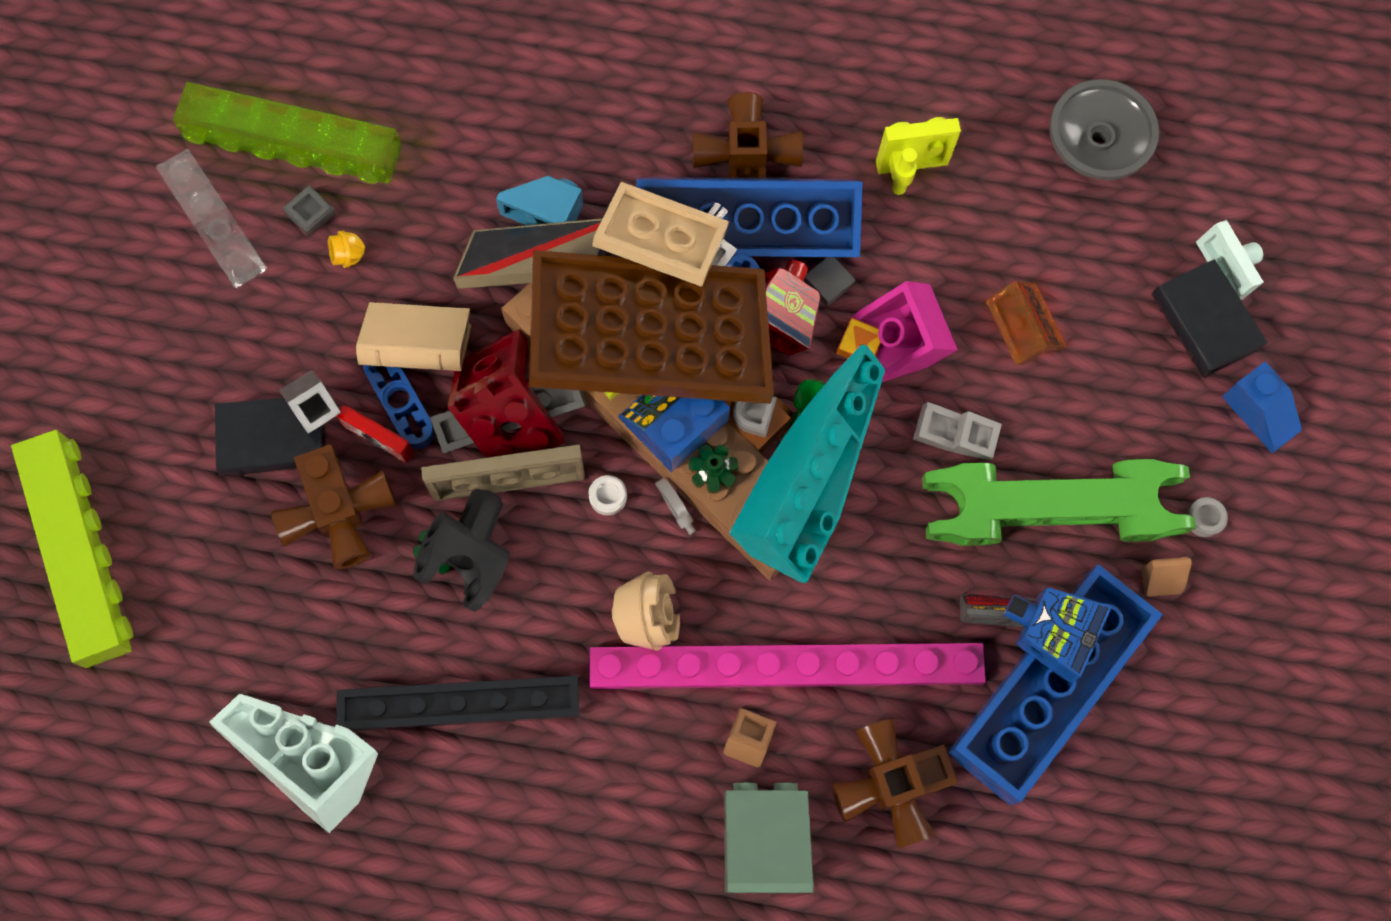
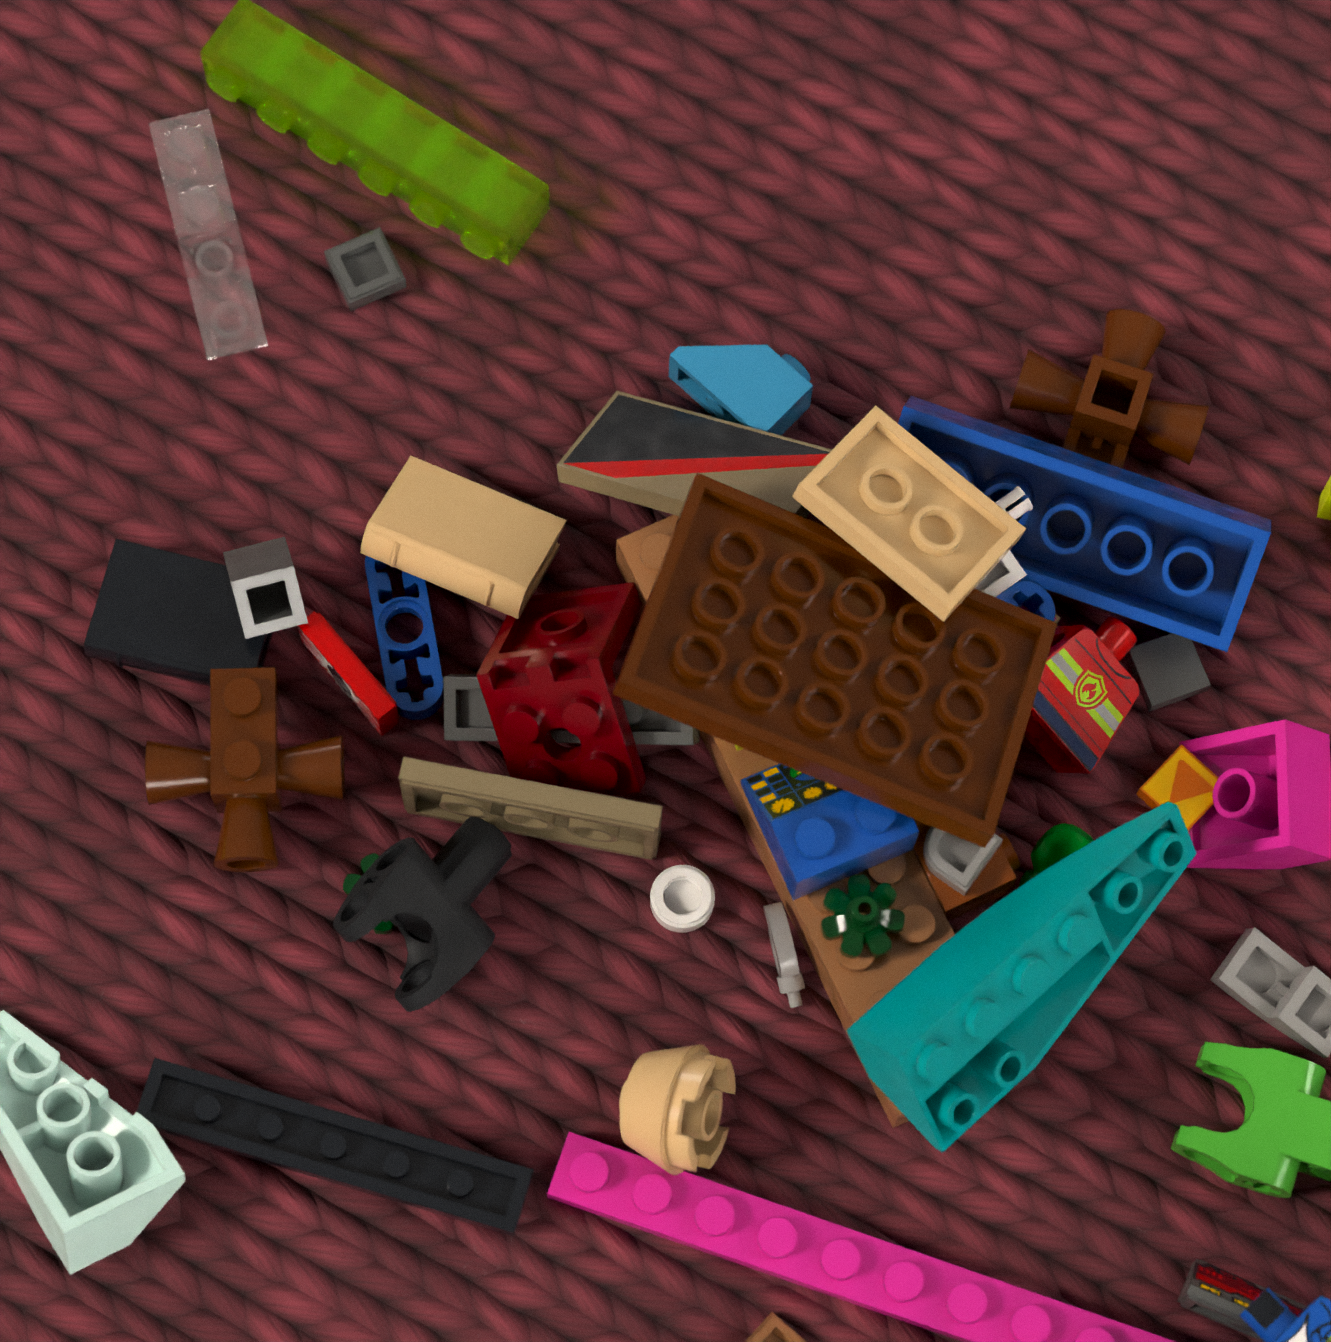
camera: 20 degrees right, 0 degrees up
yellow plate [328,231,365,268] -> none

